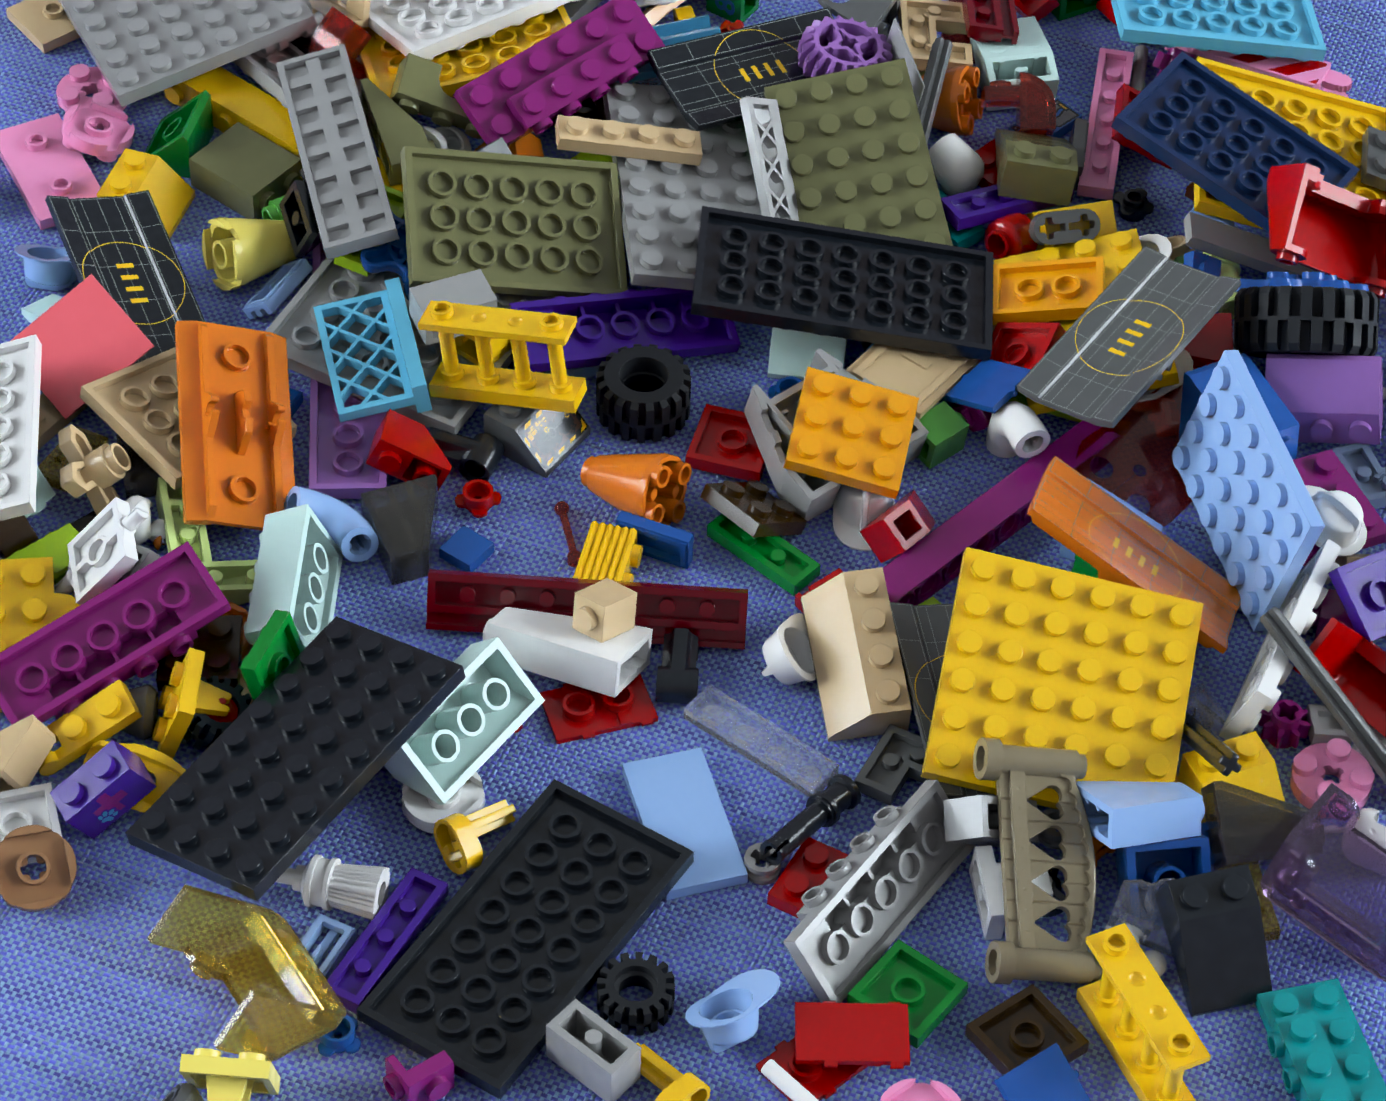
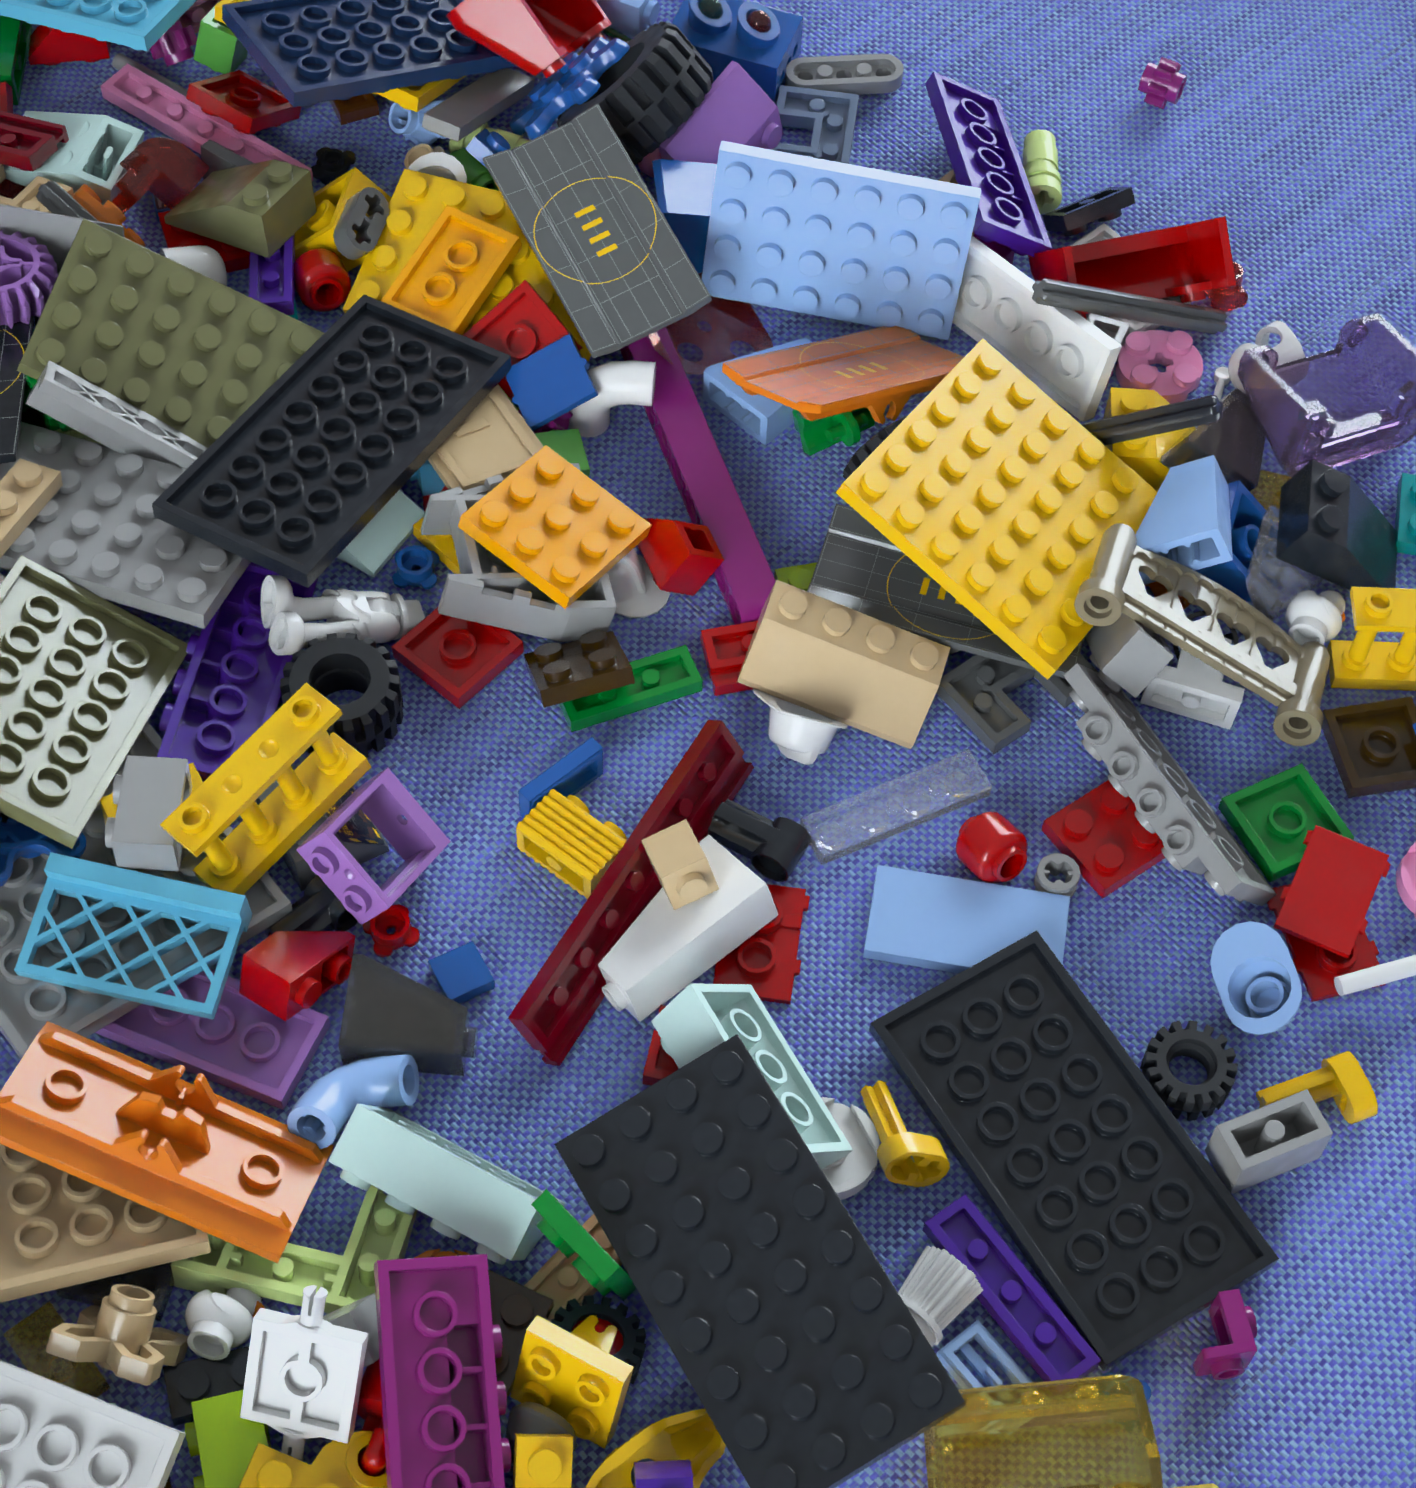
camera: 65 degrees left, 10 degrees up
clear red hinge [554,501,581,567] -> none
orange cone [580,453,692,525] -> none
black pin [760,774,861,865] -> none
none -> white piece [260,575,425,655]
none -> medium lavender window [296,767,451,925]
none -> red head [956,812,1028,883]

